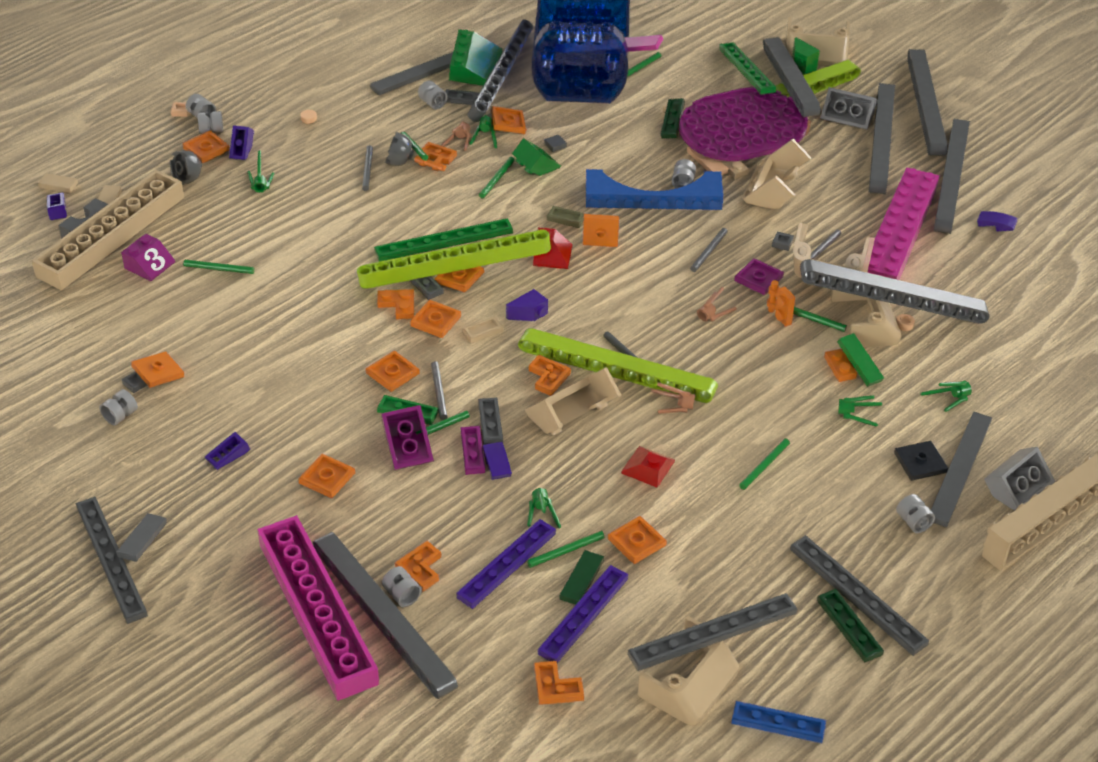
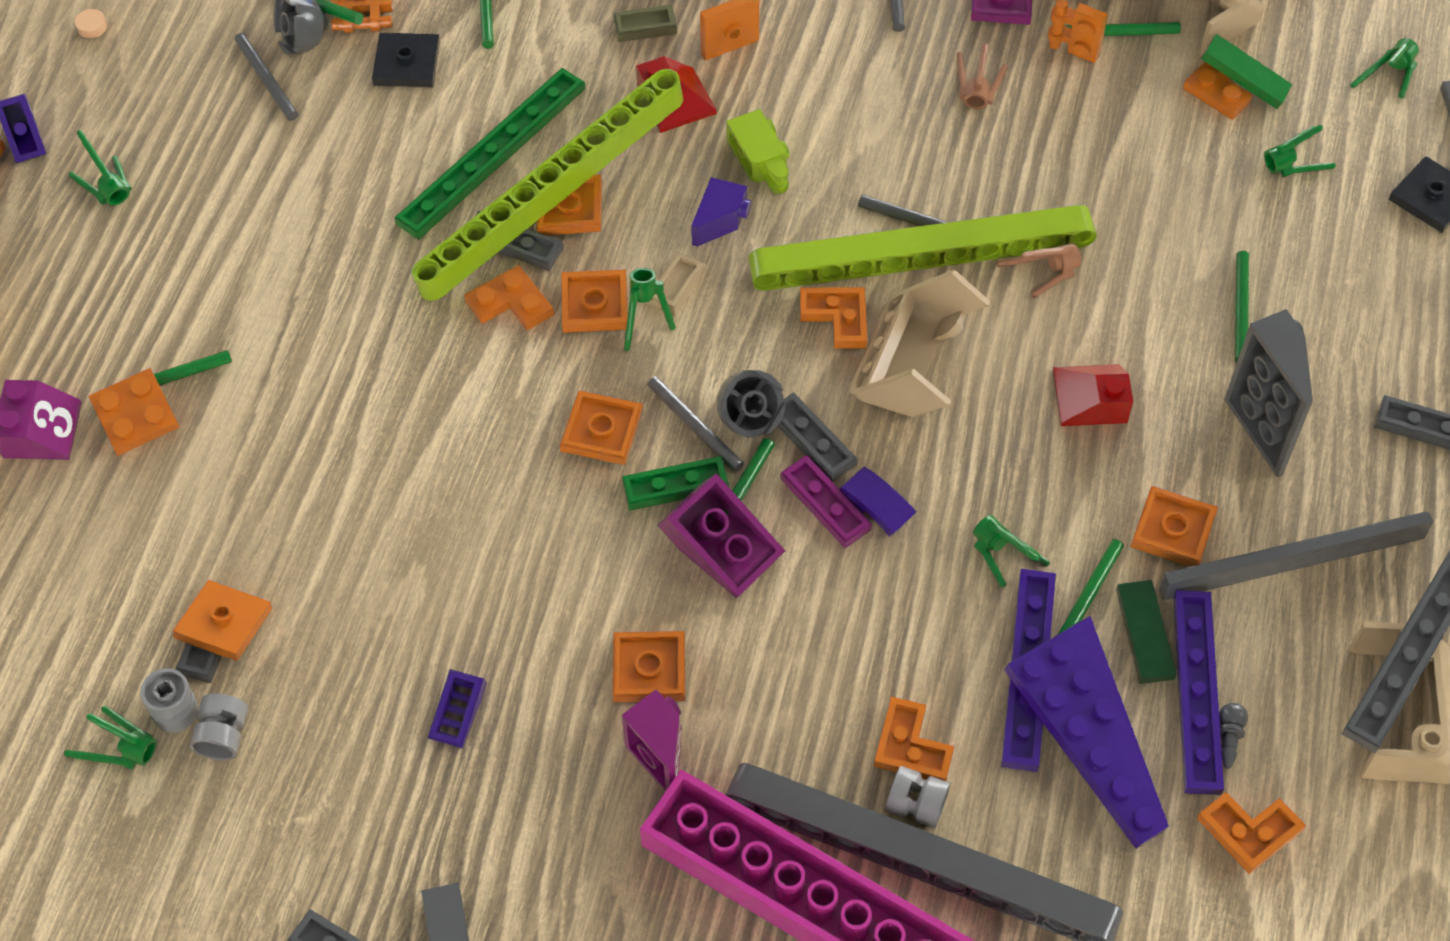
camera: 30 degrees left, 15 degrees up
none -> green plant [64,705,157,770]
none -> orange plate [88,368,180,456]
none -> light grey wheel [140,668,199,732]
none -> black plate [372,33,440,87]
none -> magenta slope [621,689,682,792]
none -> green plant [624,268,676,351]
none -> dark grey cylinder [717,370,786,437]
none -> lime hinge [726,109,790,195]
none -> dark purple wing [1004,616,1169,849]
none -> dark grey tile [1159,511,1434,601]
none -> dark grey bar [1219,703,1248,769]
none -> dark grey slope [1224,309,1313,477]

